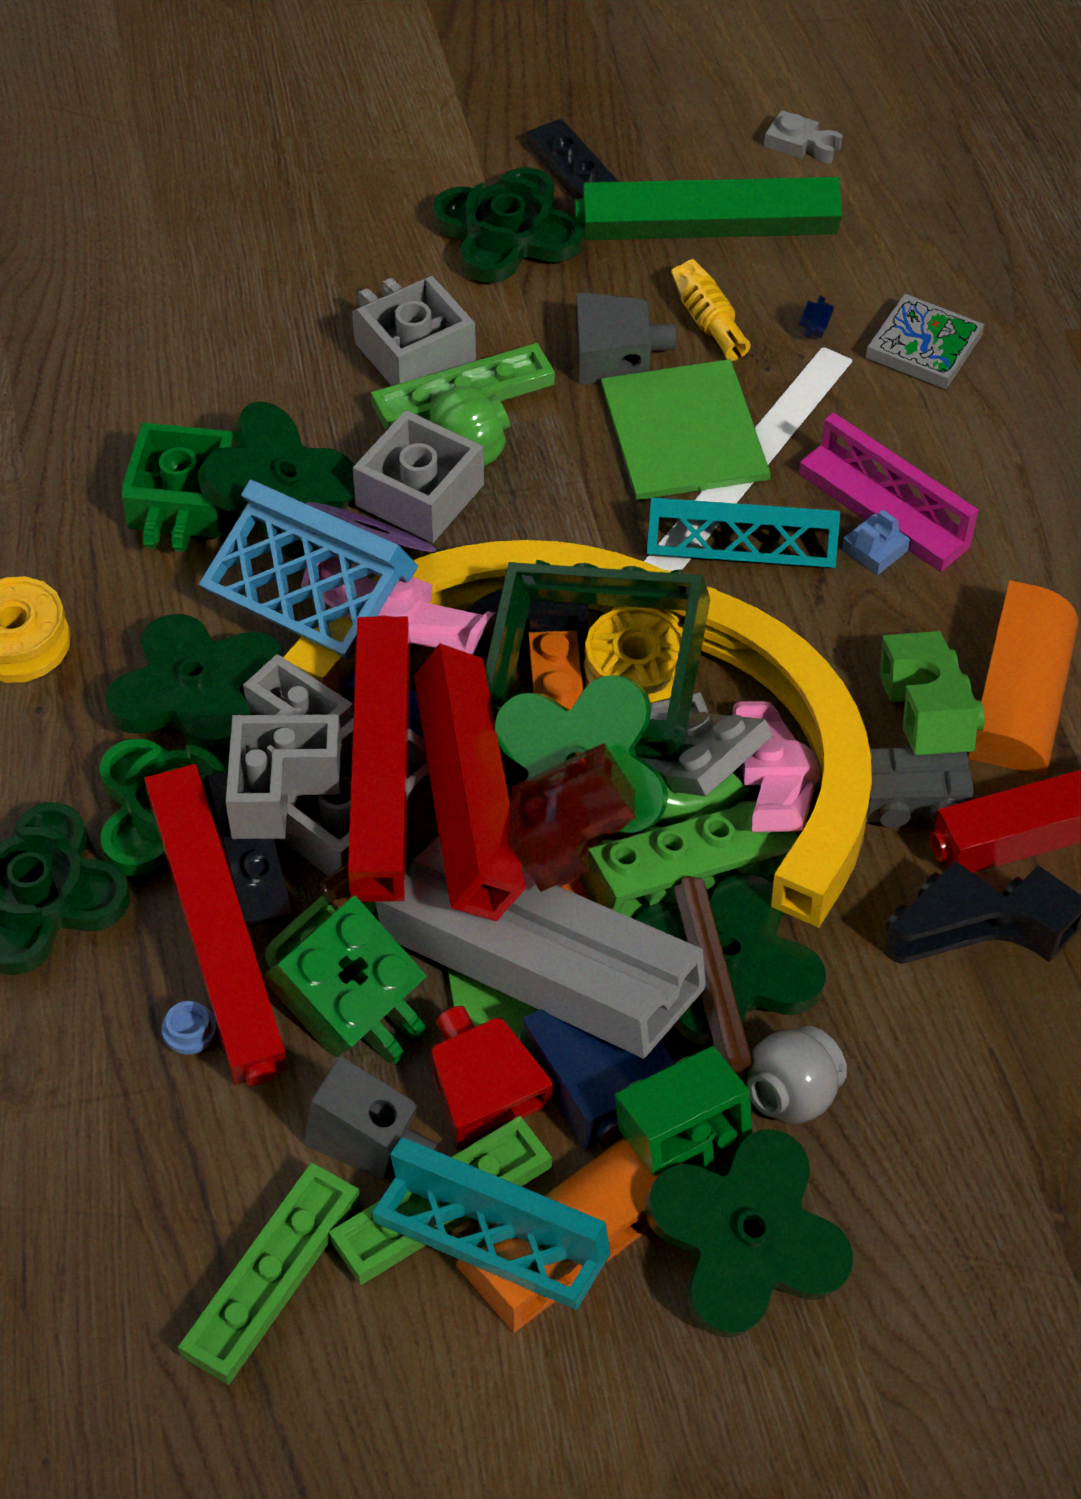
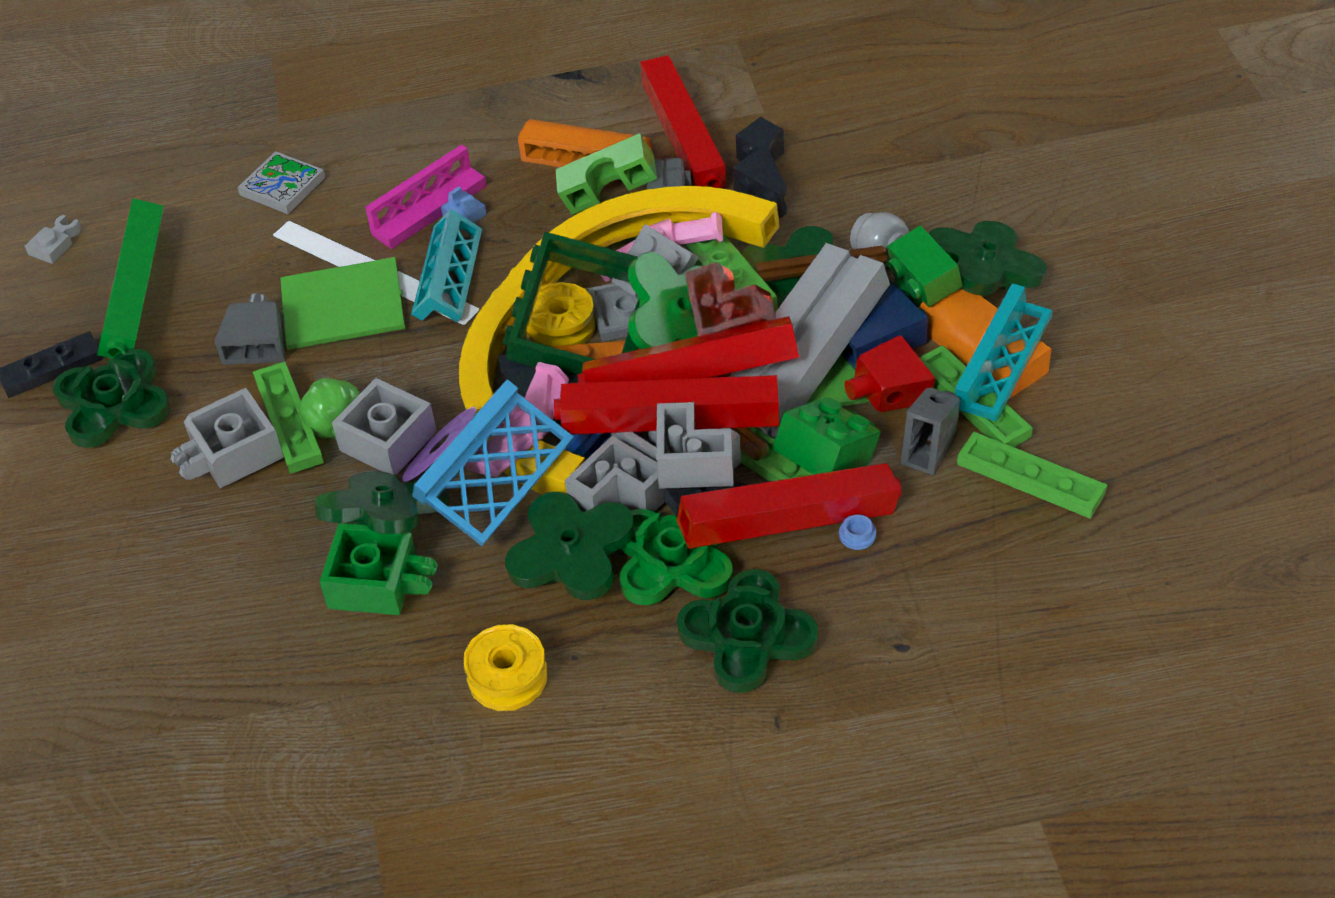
camera: 85 degrees left, 5 degrees down
yellow hinge [671,259,751,361] -> none
clear blue plate [798,295,834,339] -> none

